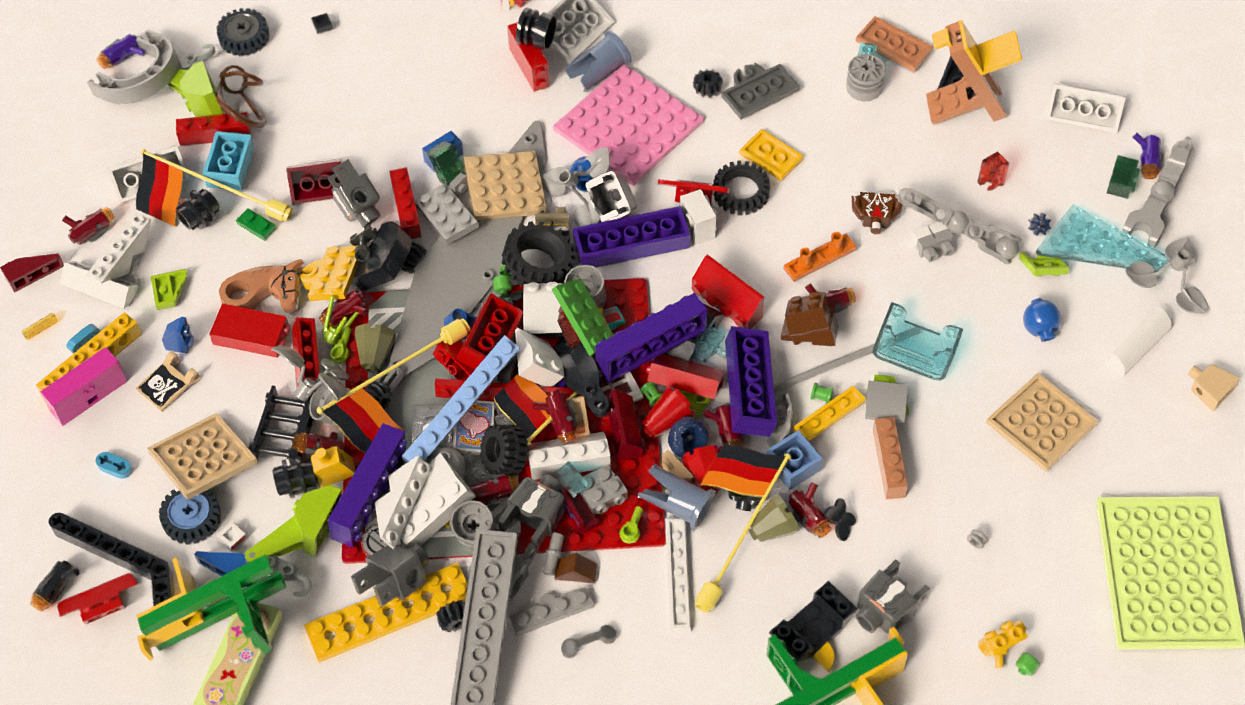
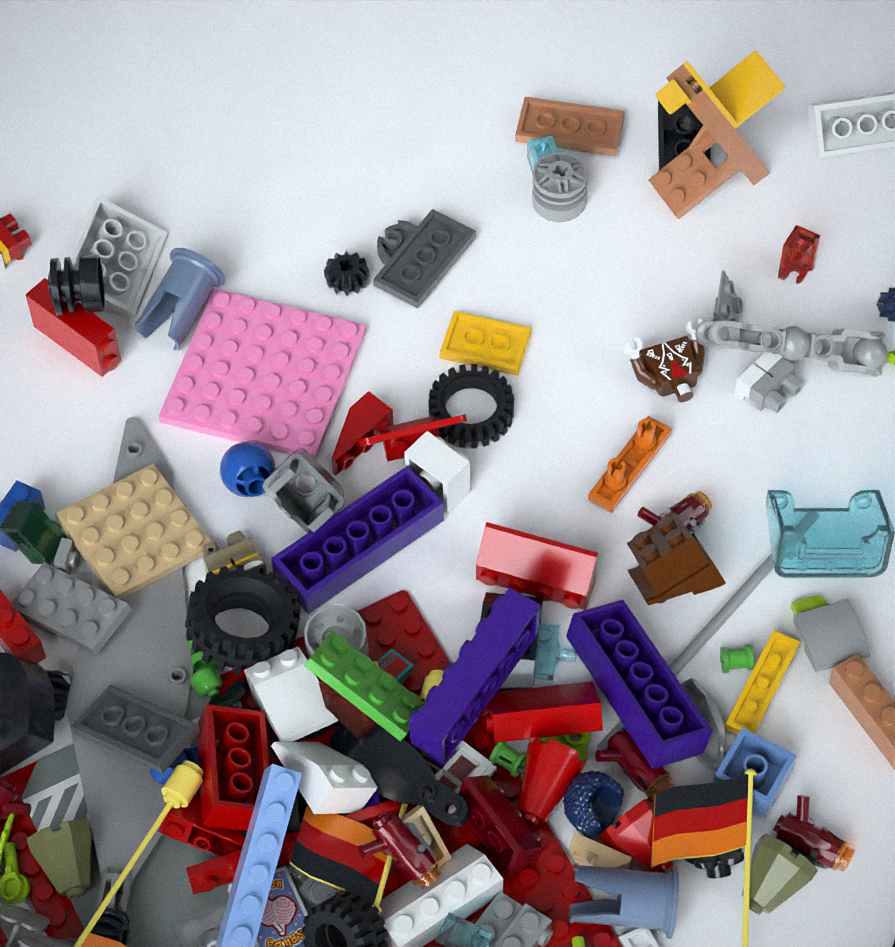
camera: 25 degrees left, 0 degrees up
light grey plant [540,147,610,227] -> none
black animal [824,498,856,541] -> none
none -> dark grey tile [72,685,201,774]
none -> red slope [331,391,394,476]
none -> light grey hinge [713,270,743,322]

